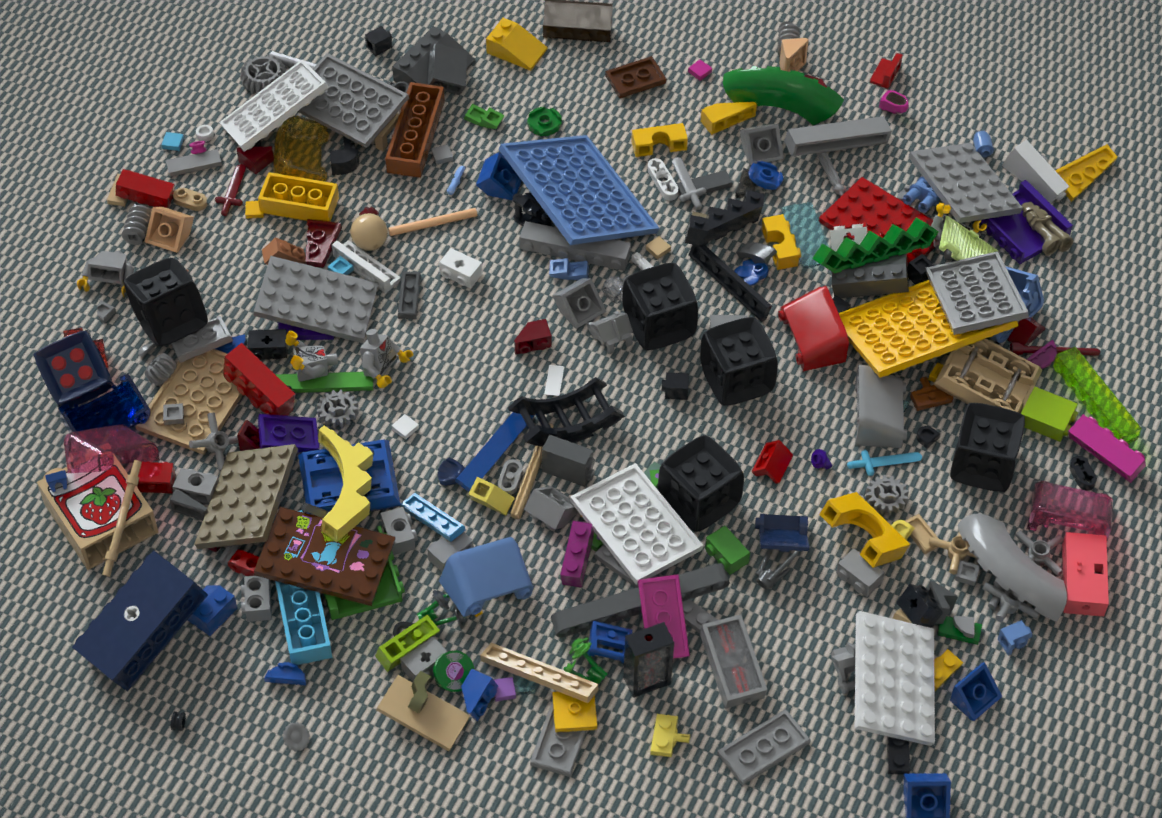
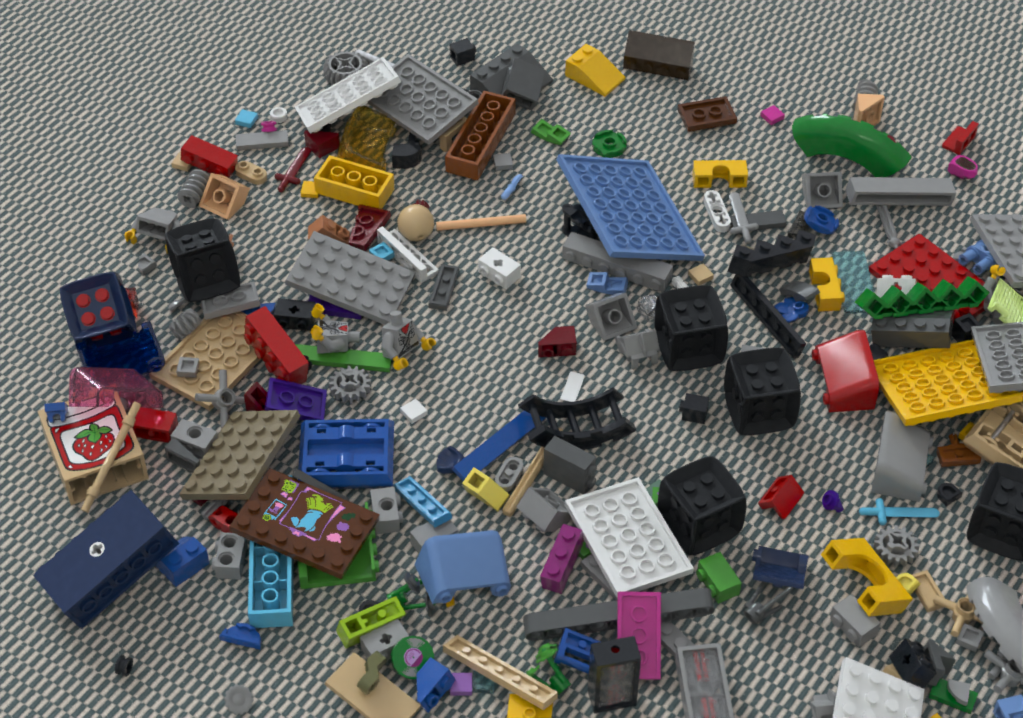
camera: 10 degrees right, 5 degrees down
light yellow arch [318,425,373,542] -> none
blue slope [476,152,522,201] -> none
yellow slope [701,102,757,135] -> none

